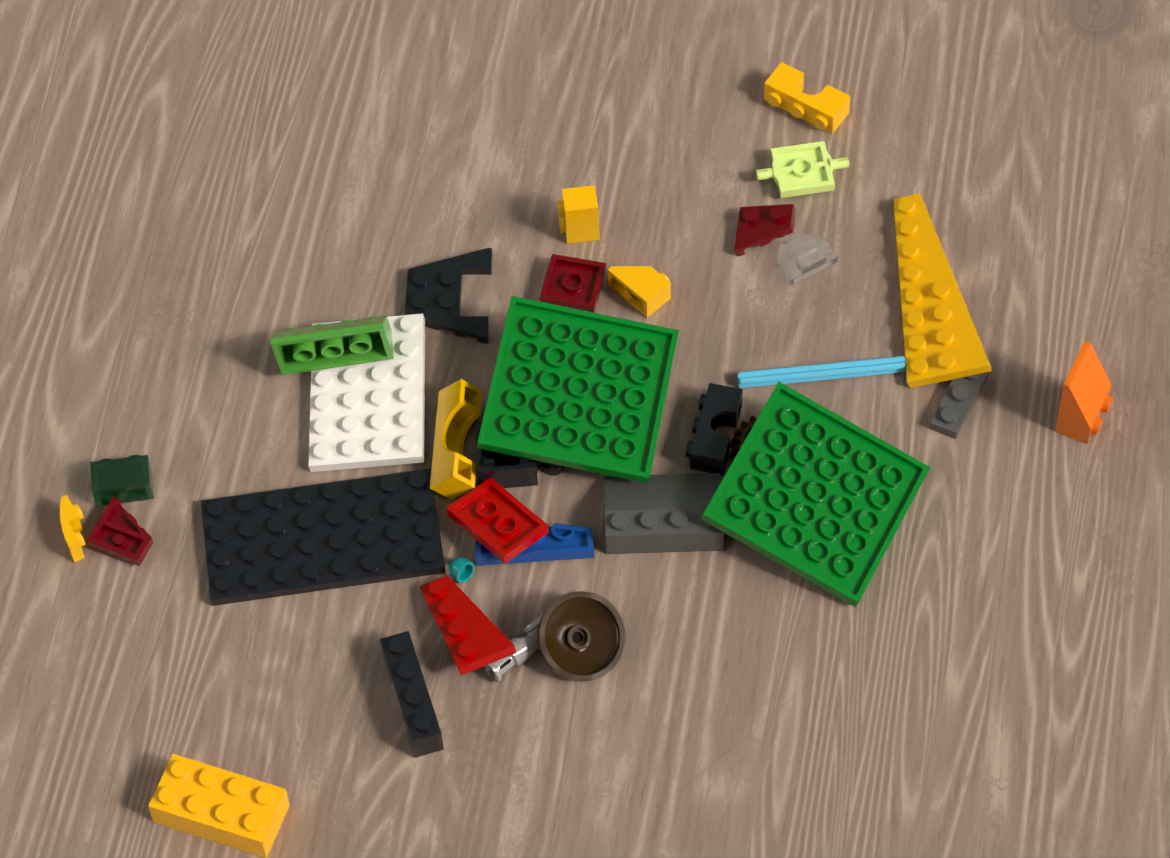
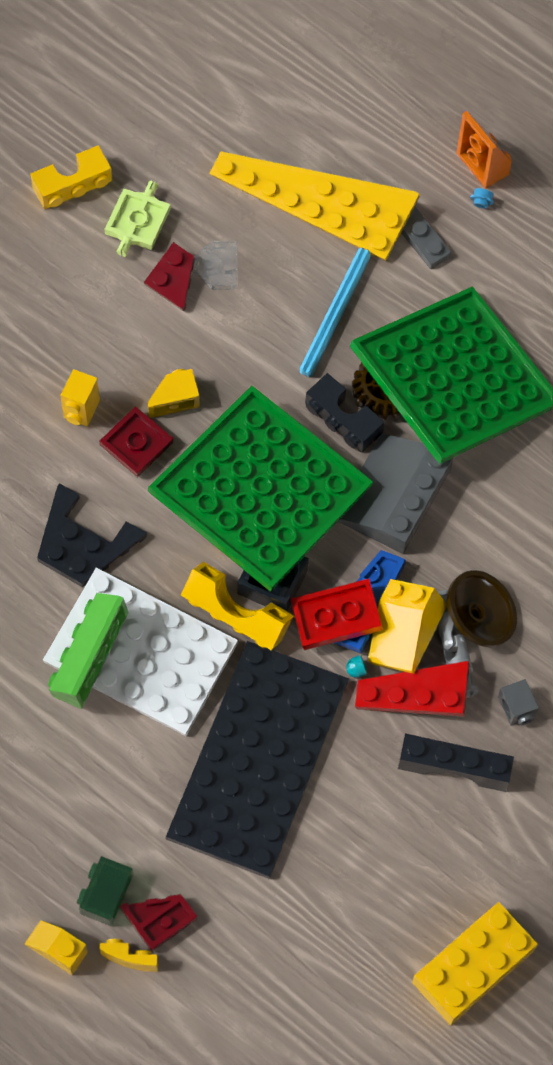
camera: 65 degrees left, 10 degrees up
none -> yellow slope [25,920,88,975]
none -> yellow slope [368,579,447,674]
none -> dark azure plate [470,188,494,209]
none -> dark grey brick [498,679,539,726]

